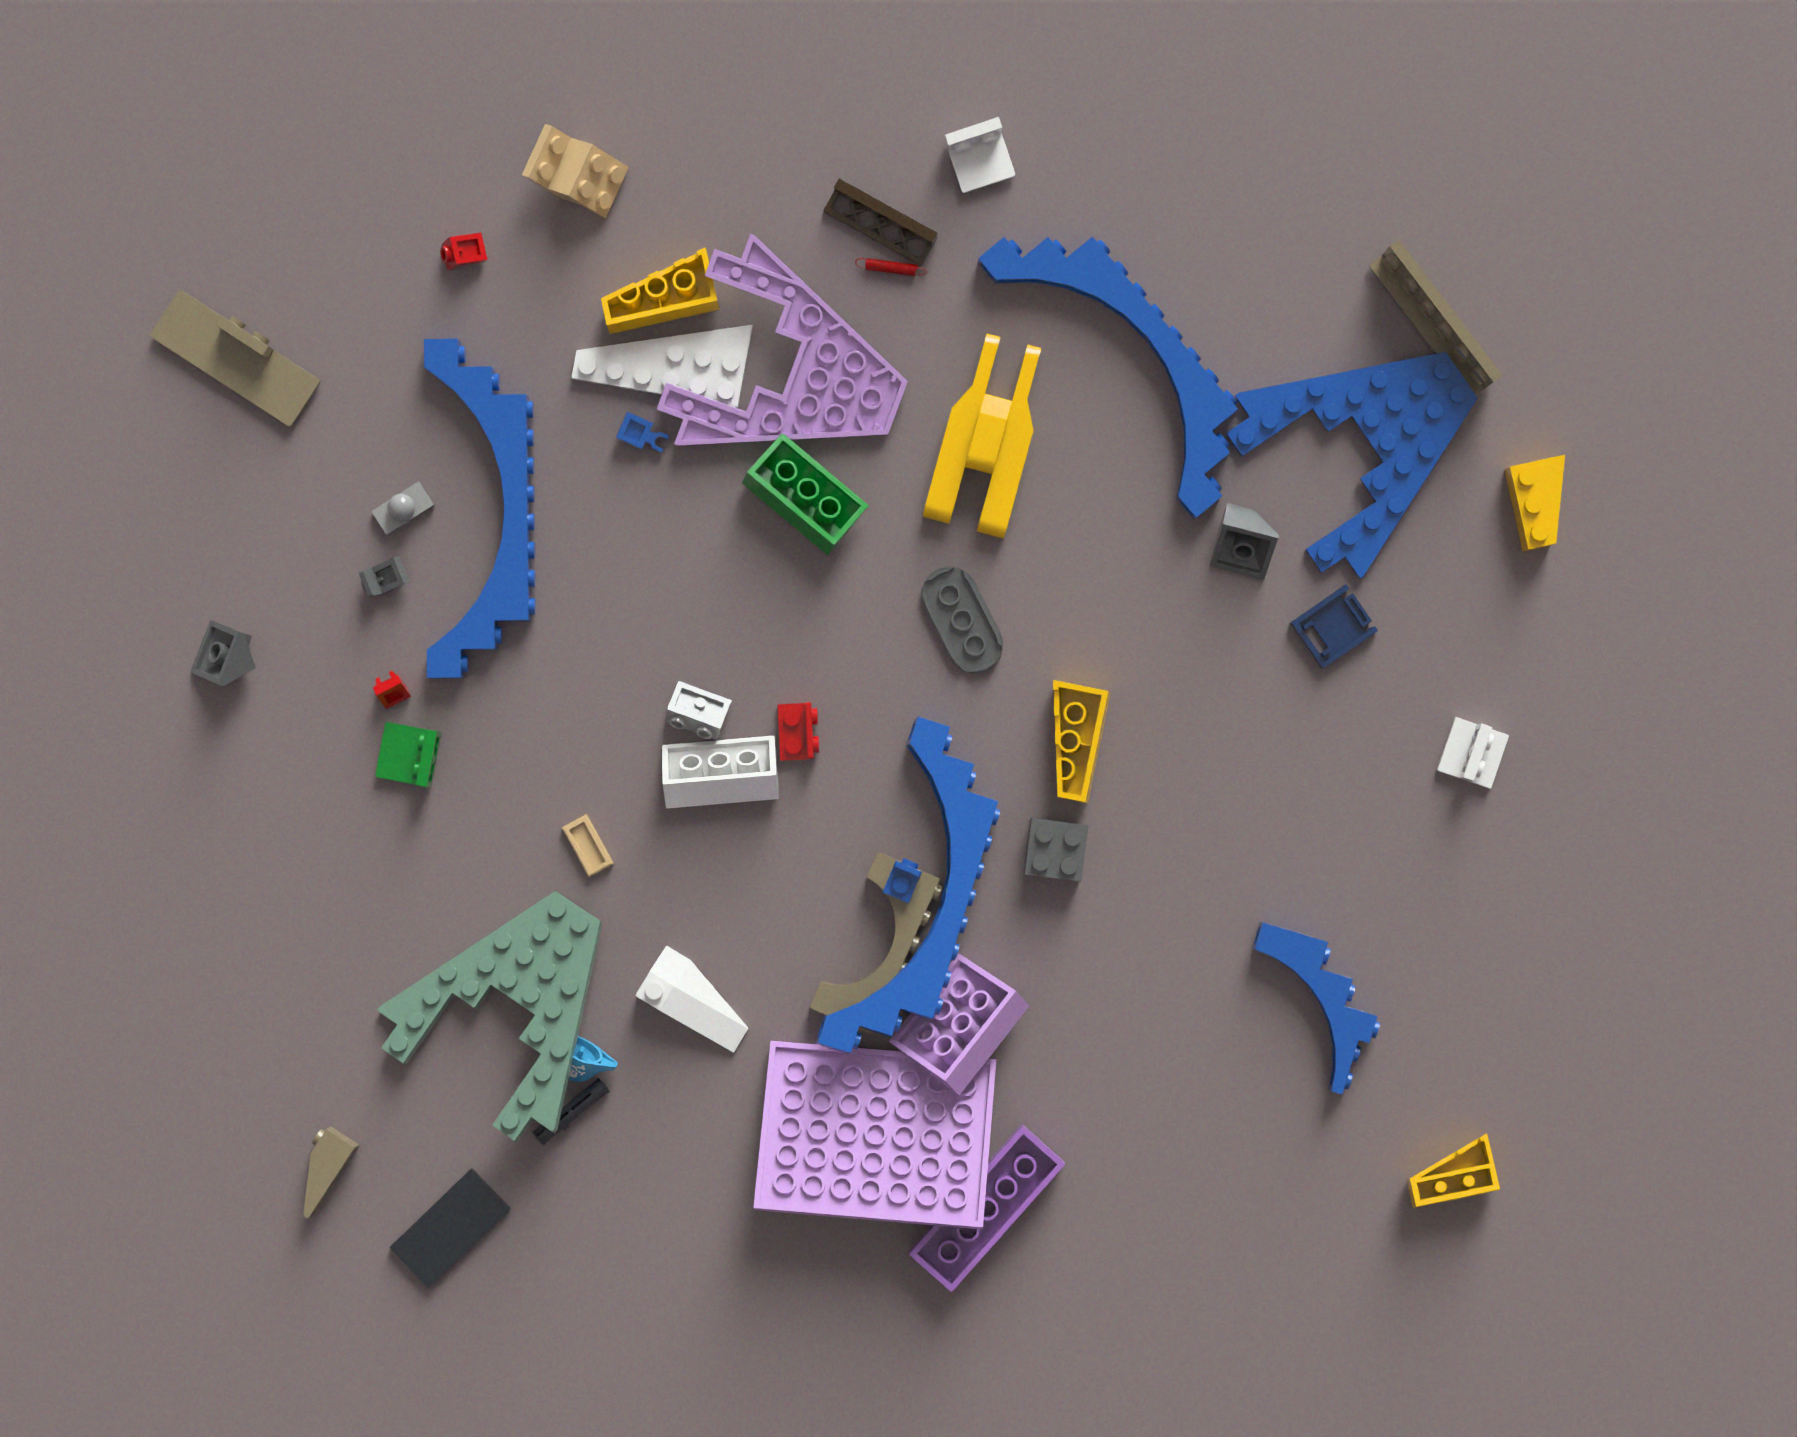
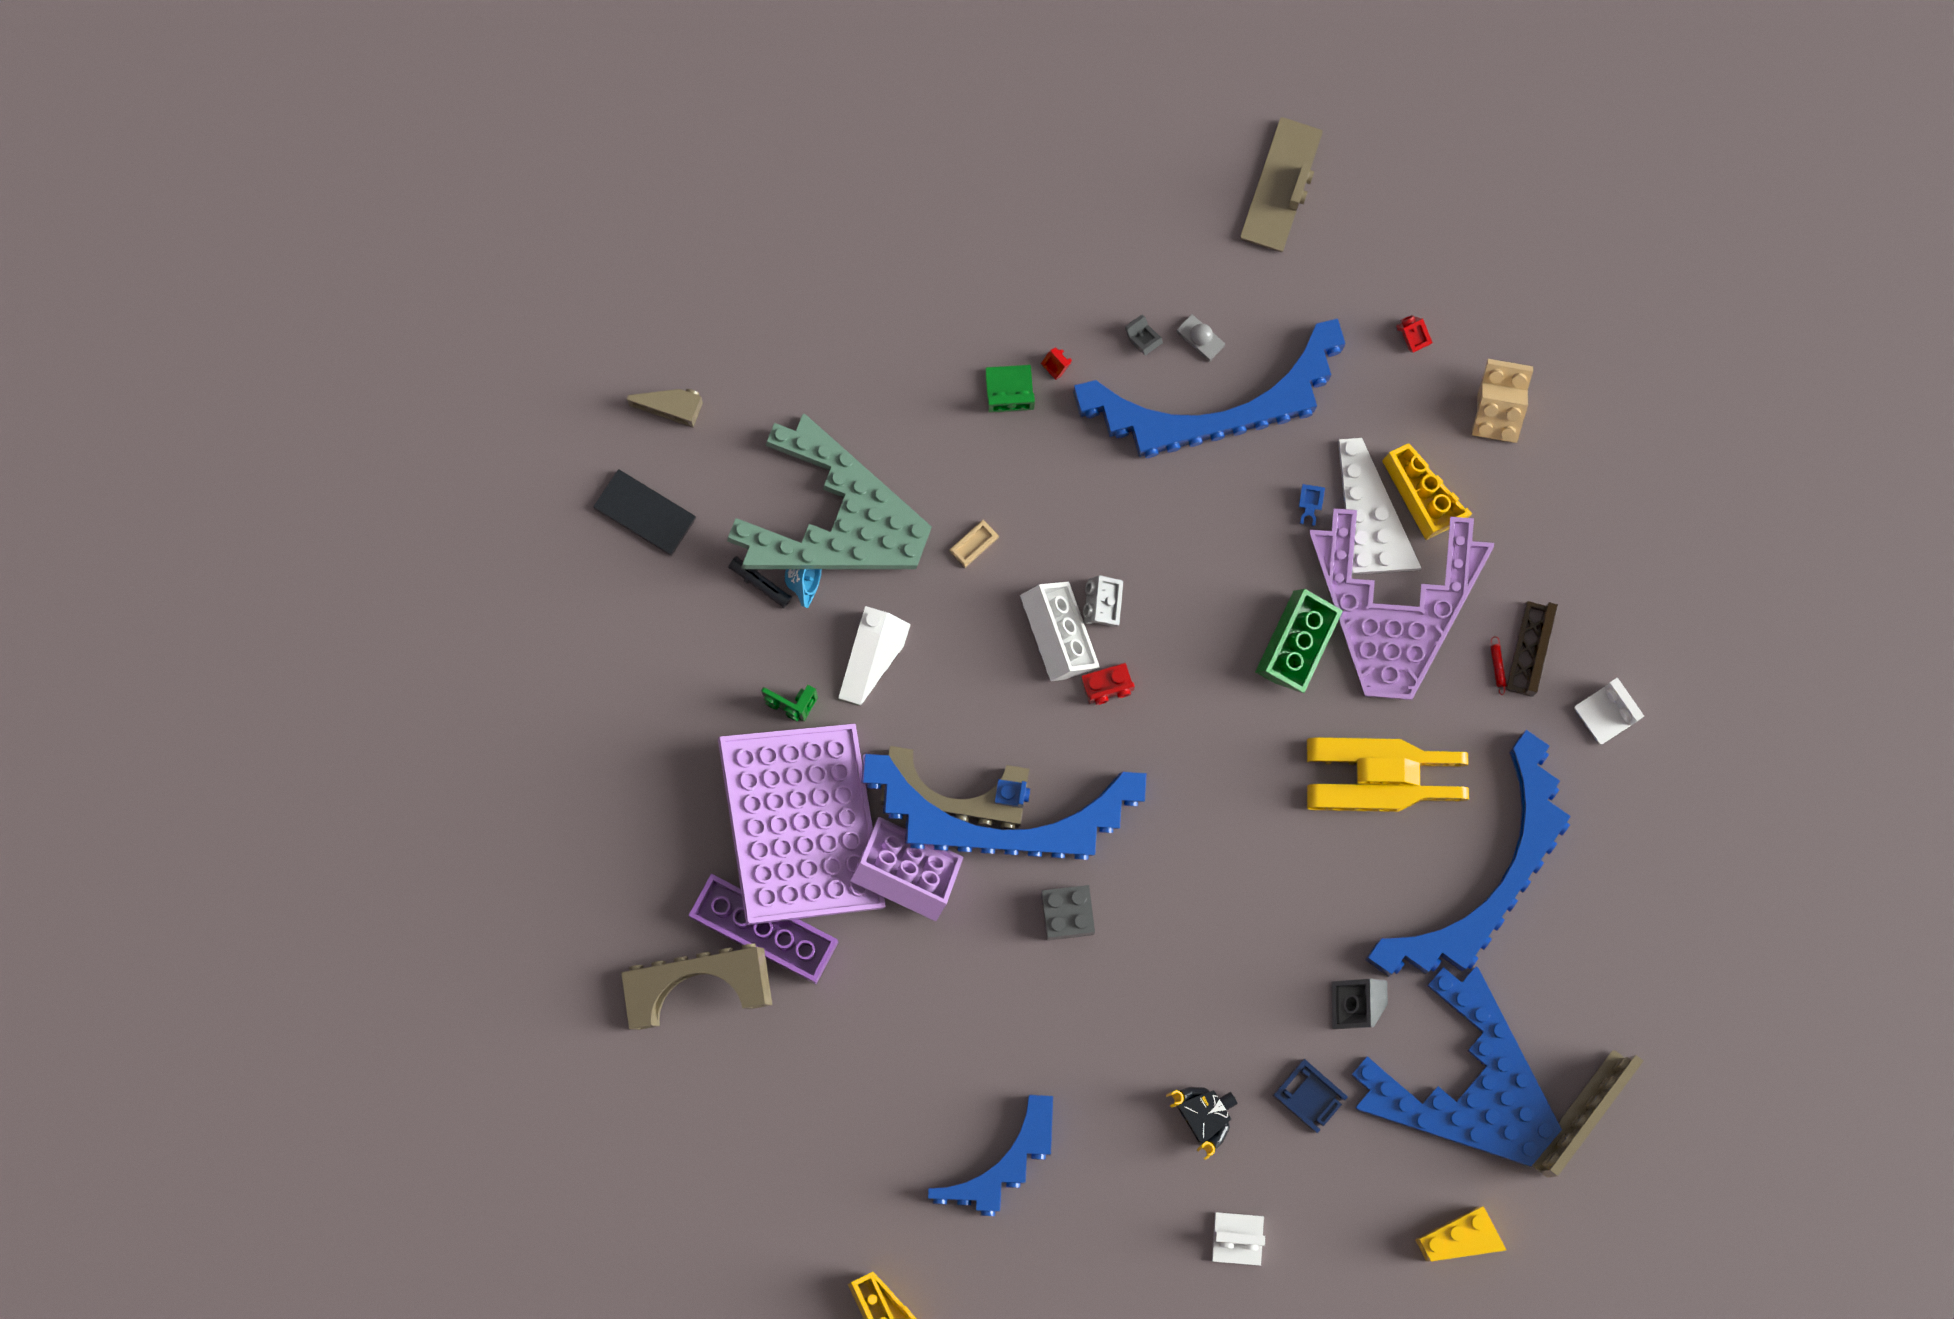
camera: 65 degrees right, 10 degrees down
dark grey slope [190,620,256,686] -> none
dark grey tile [921,566,1003,673] -> none
yellow wedge [1053,680,1111,804] -> none
none -> dark tan arch [621,944,772,1030]
none -> green bracket [761,685,818,722]
none -> black torso [1166,1087,1238,1160]

